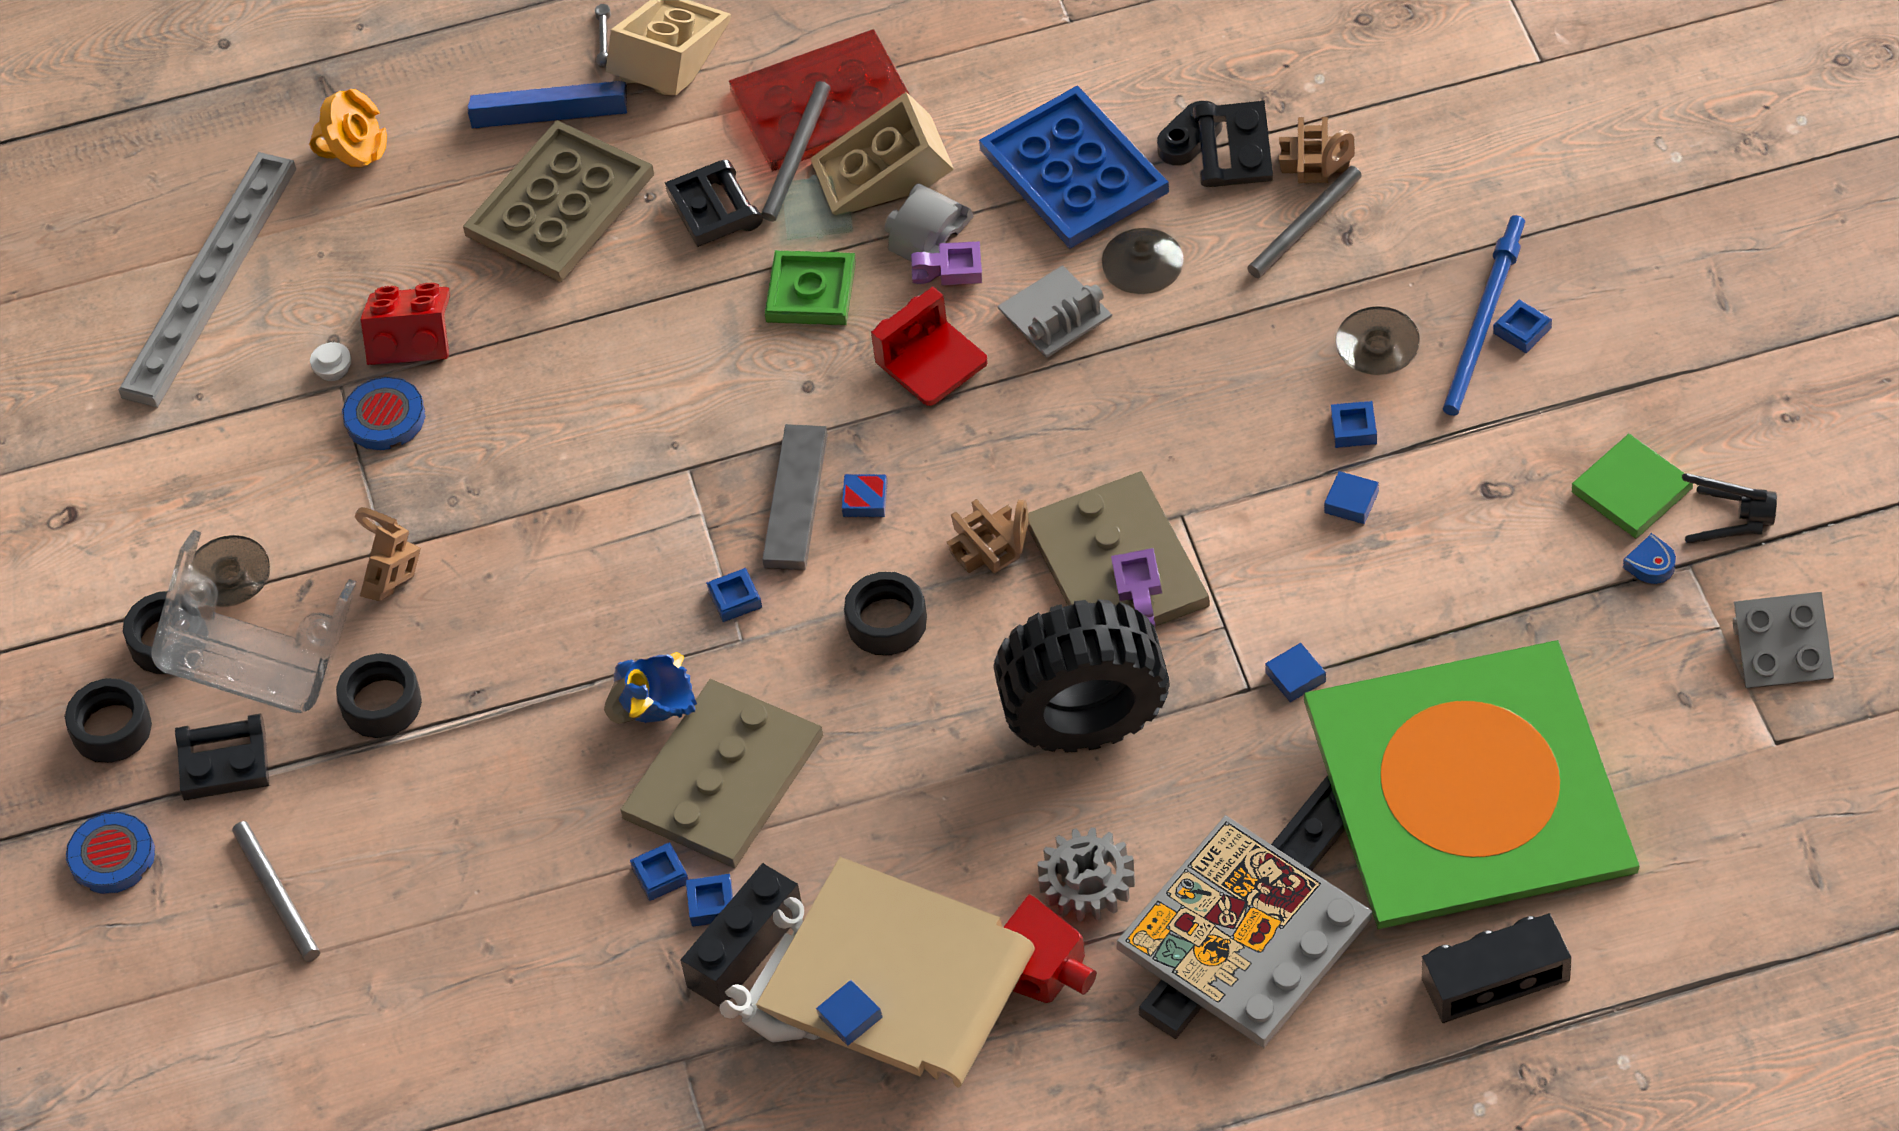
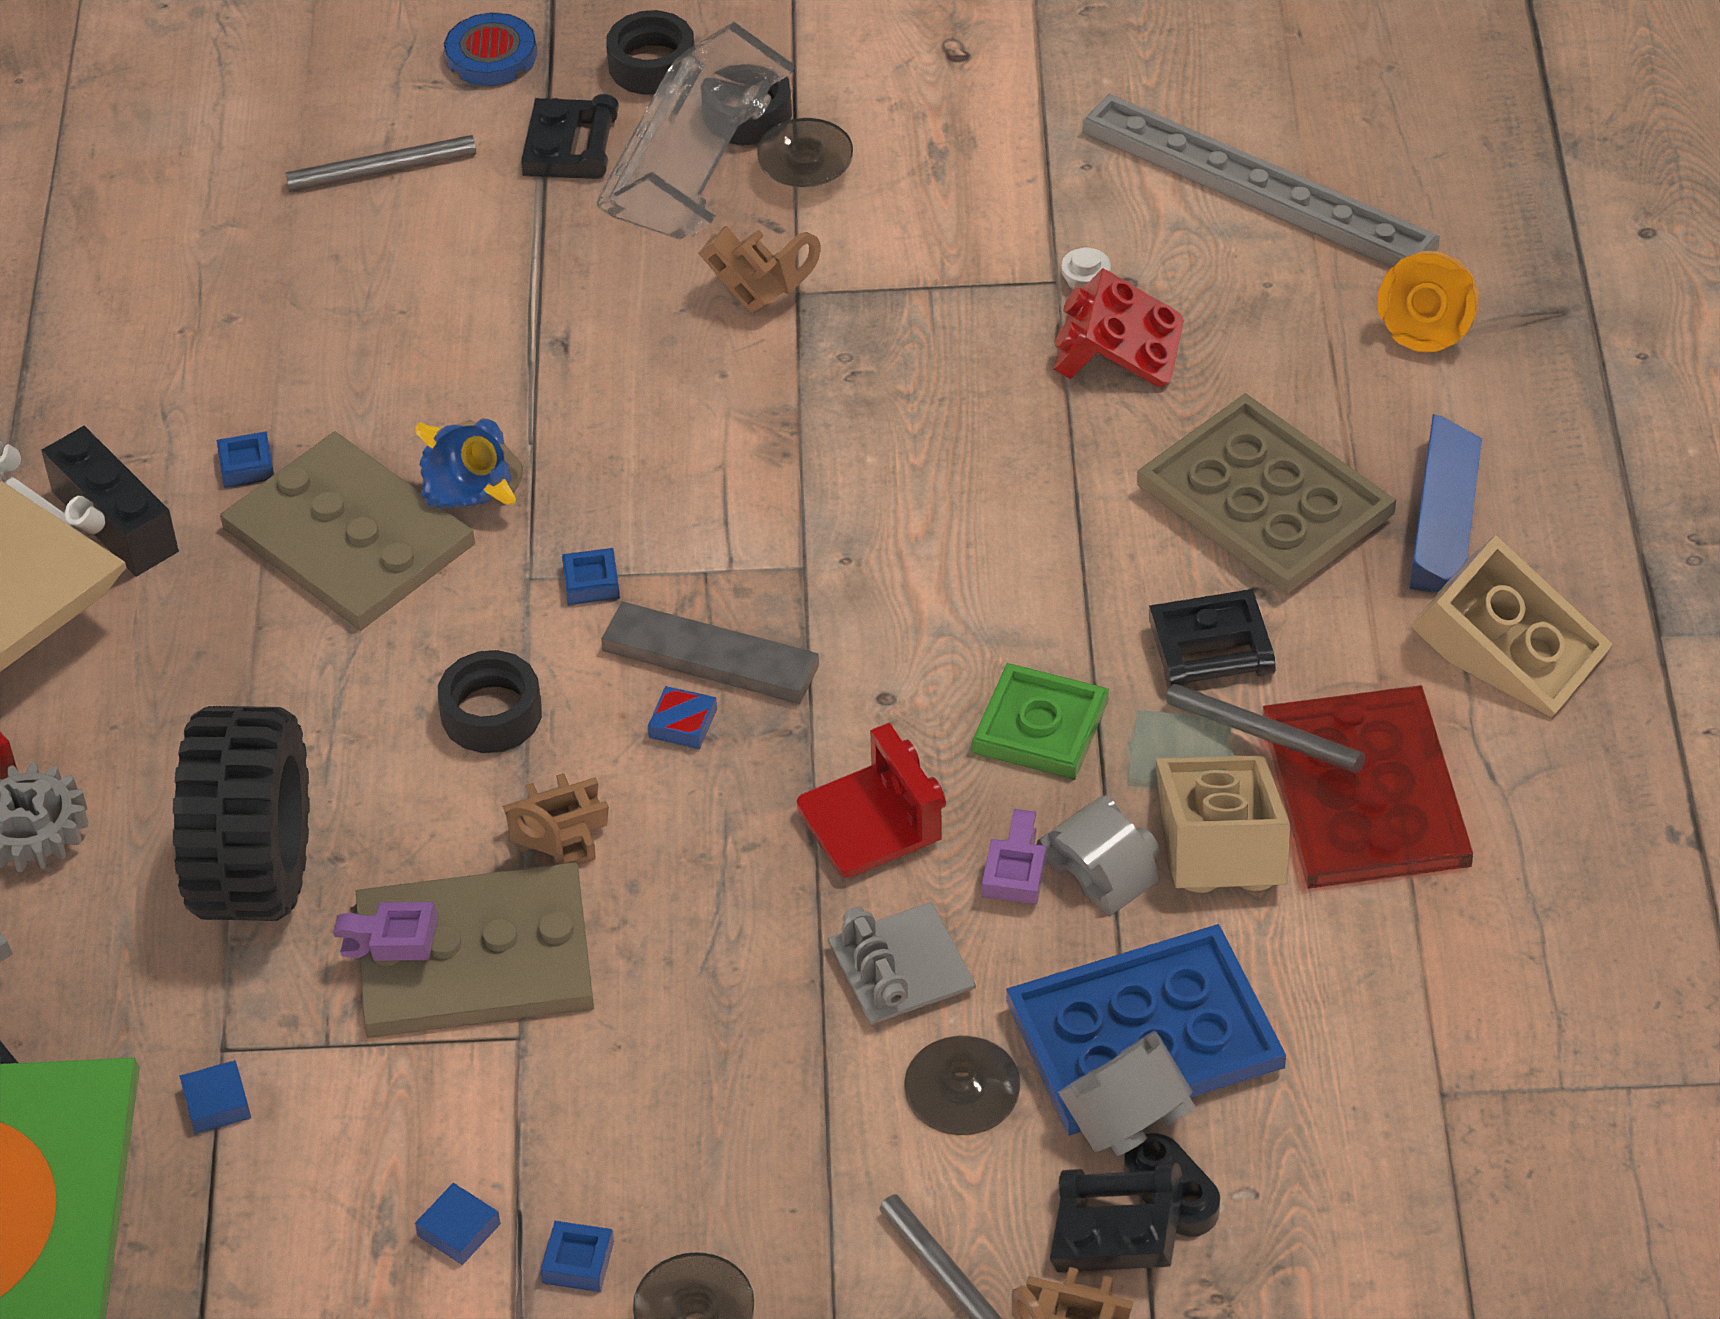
camera: 100 degrees right, 5 degrees down
black tyre [336,653,422,738] -> none
tile [342,377,426,451] -> none
flat silver hinge [595,4,611,67] -> none
blue tile [686,874,733,927] -> none
none -> light grey cylinder [1058,1030,1196,1156]

